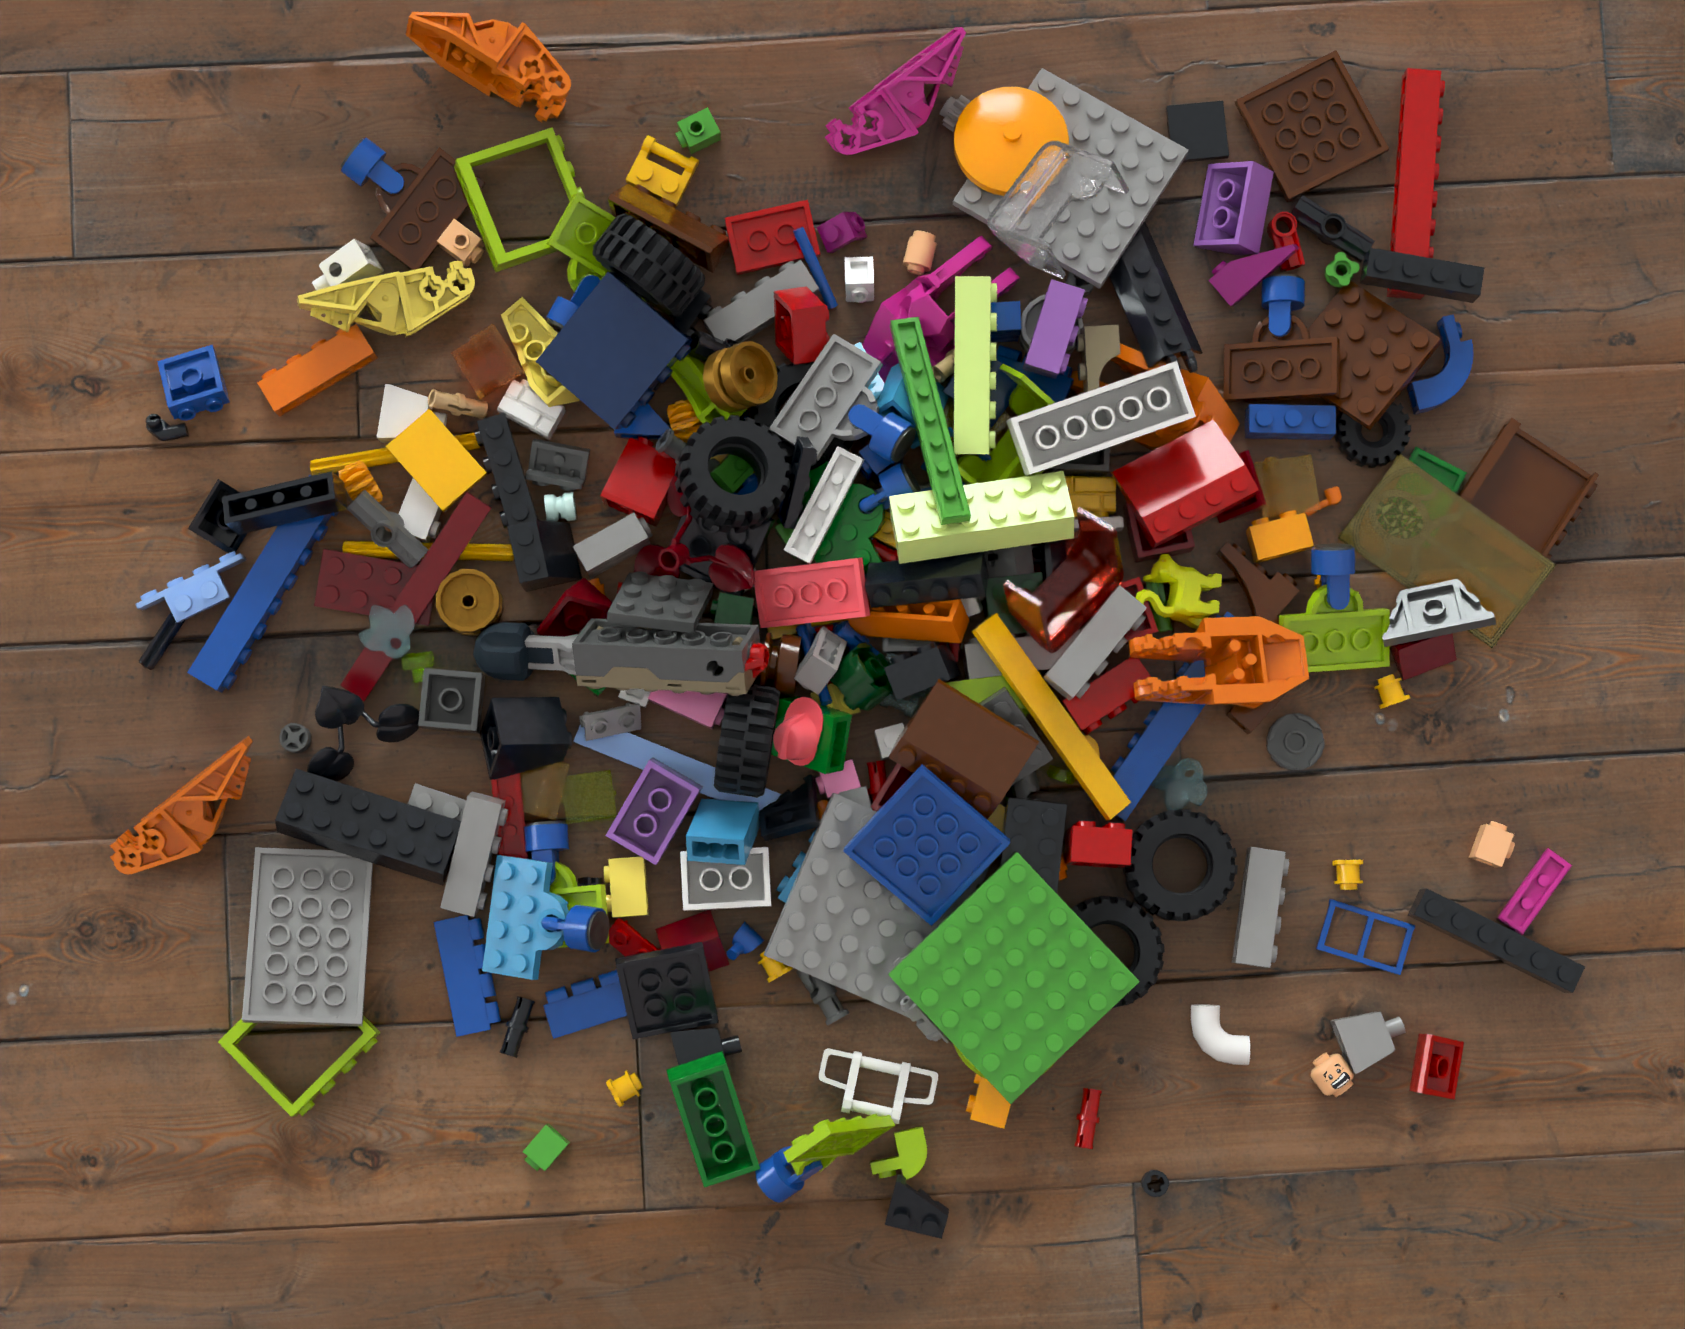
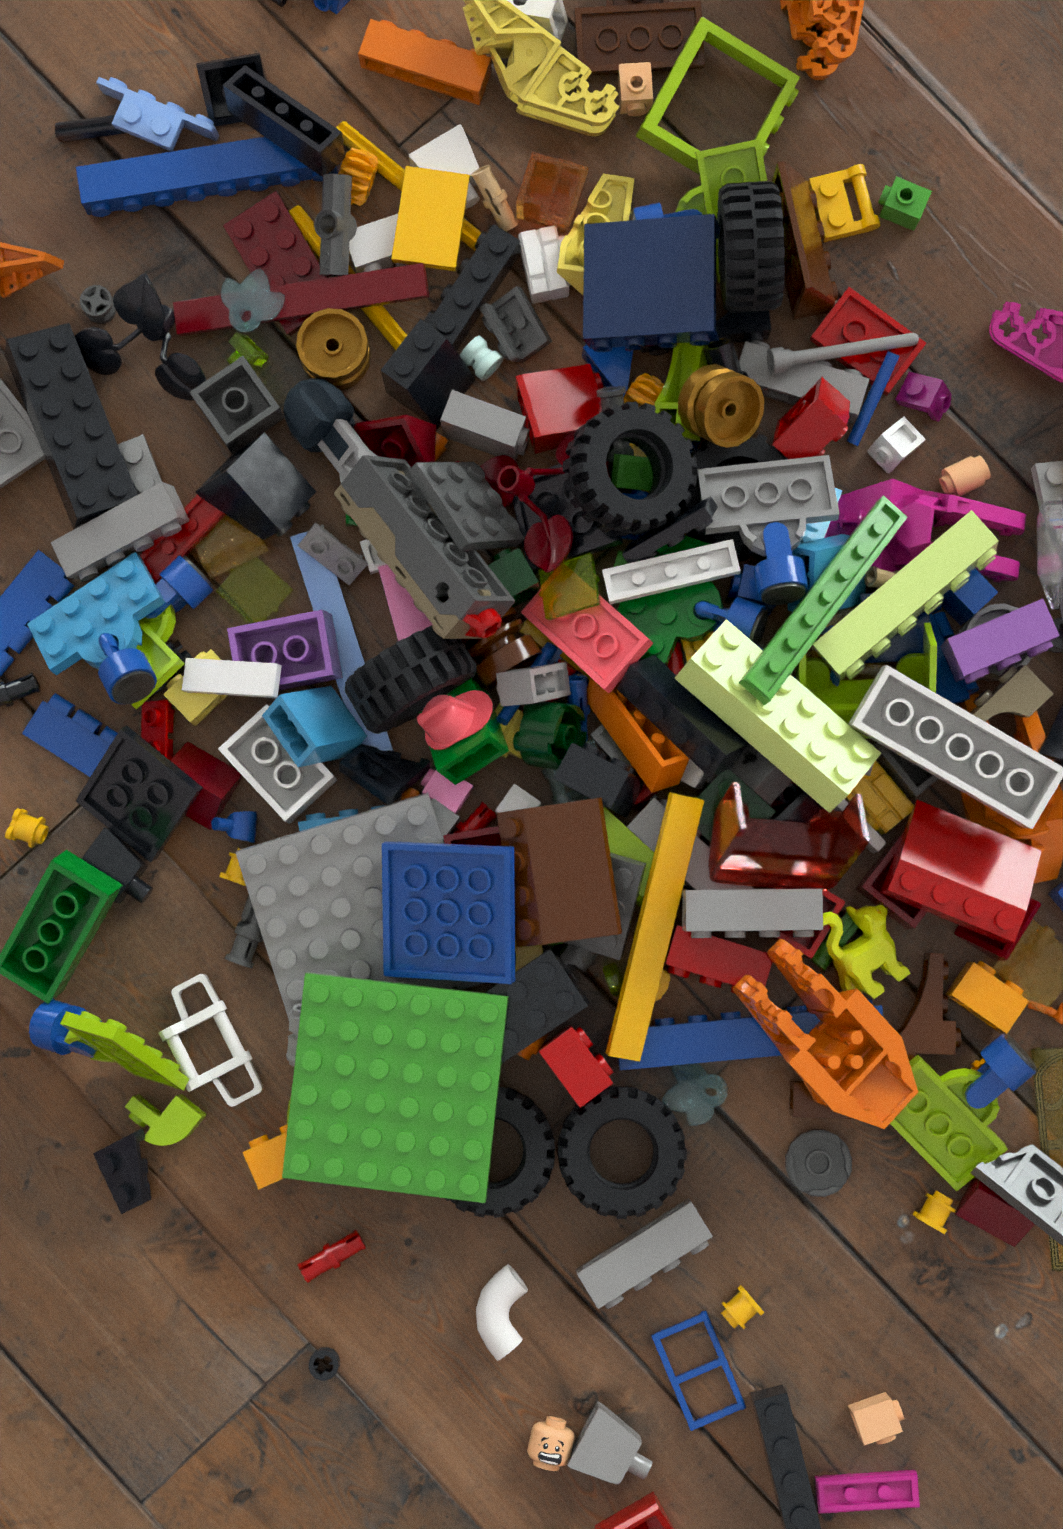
camera: 55 degrees right, 0 degrees up
none -> white tile [182,658,282,698]
none -> clear neon green piece [539,553,600,620]
none -> light grey piece [767,333,919,375]

